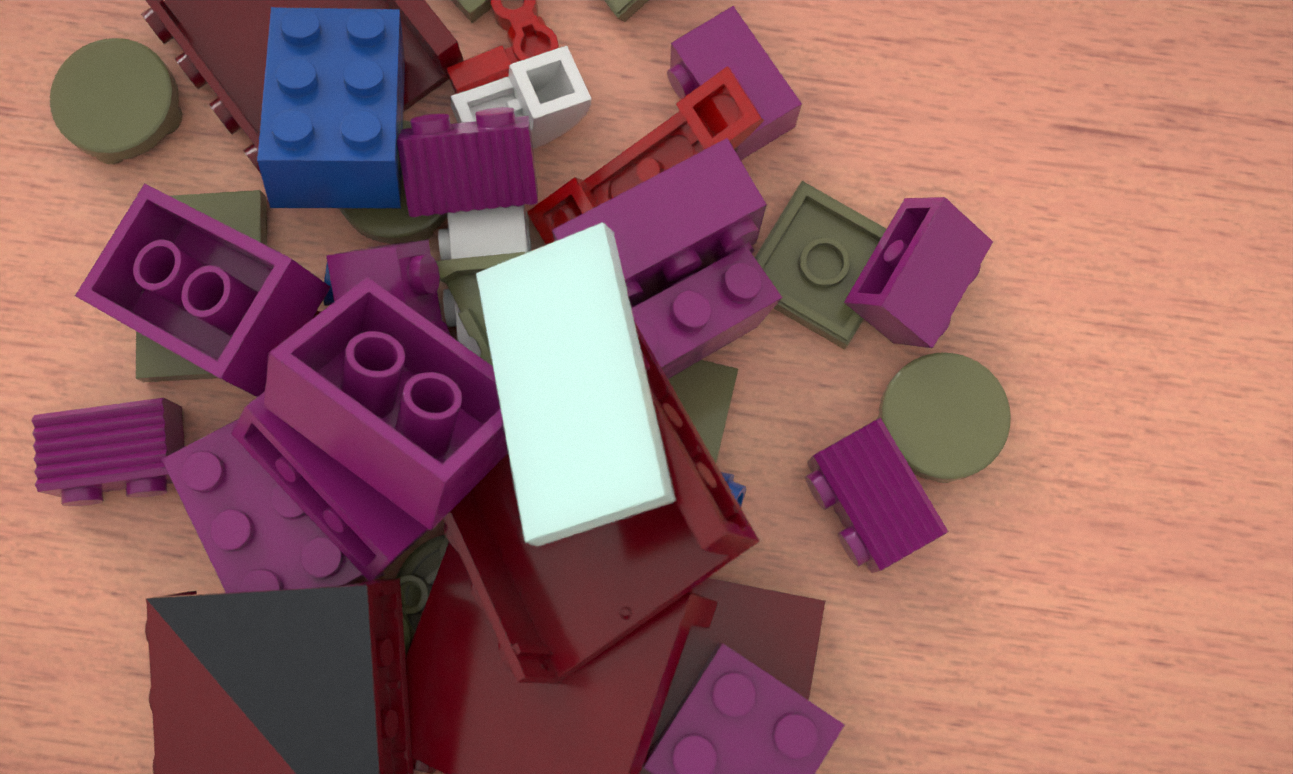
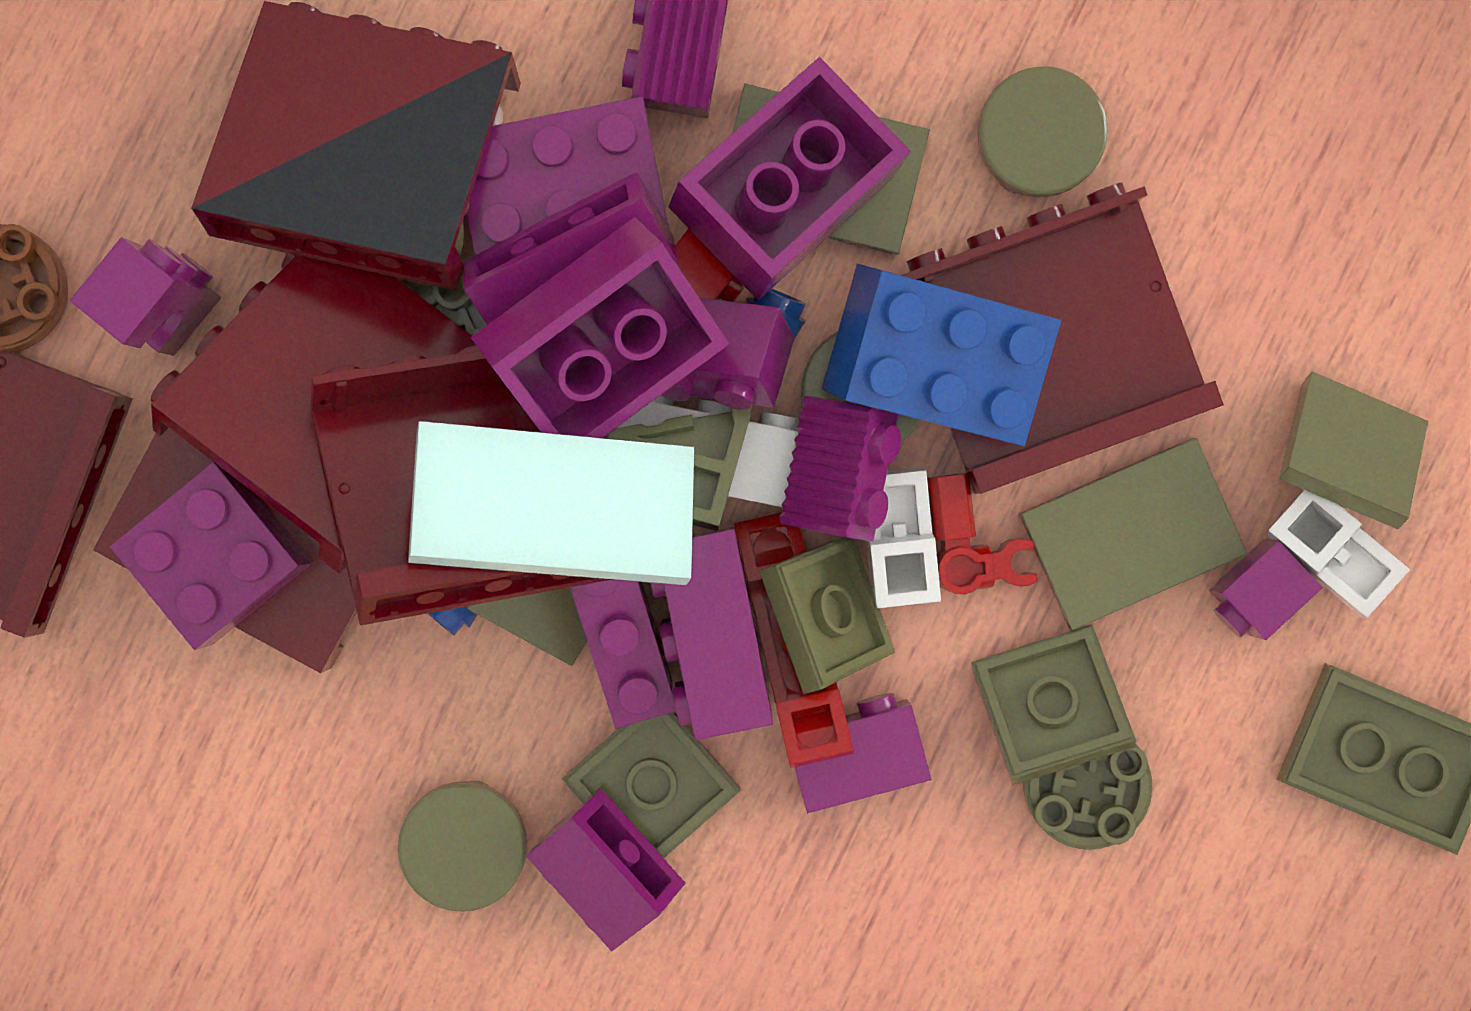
camera: 105 degrees right, 10 degrees up
magenta brick [805,418,949,573] -> none
none -> olive tile [759,537,895,694]

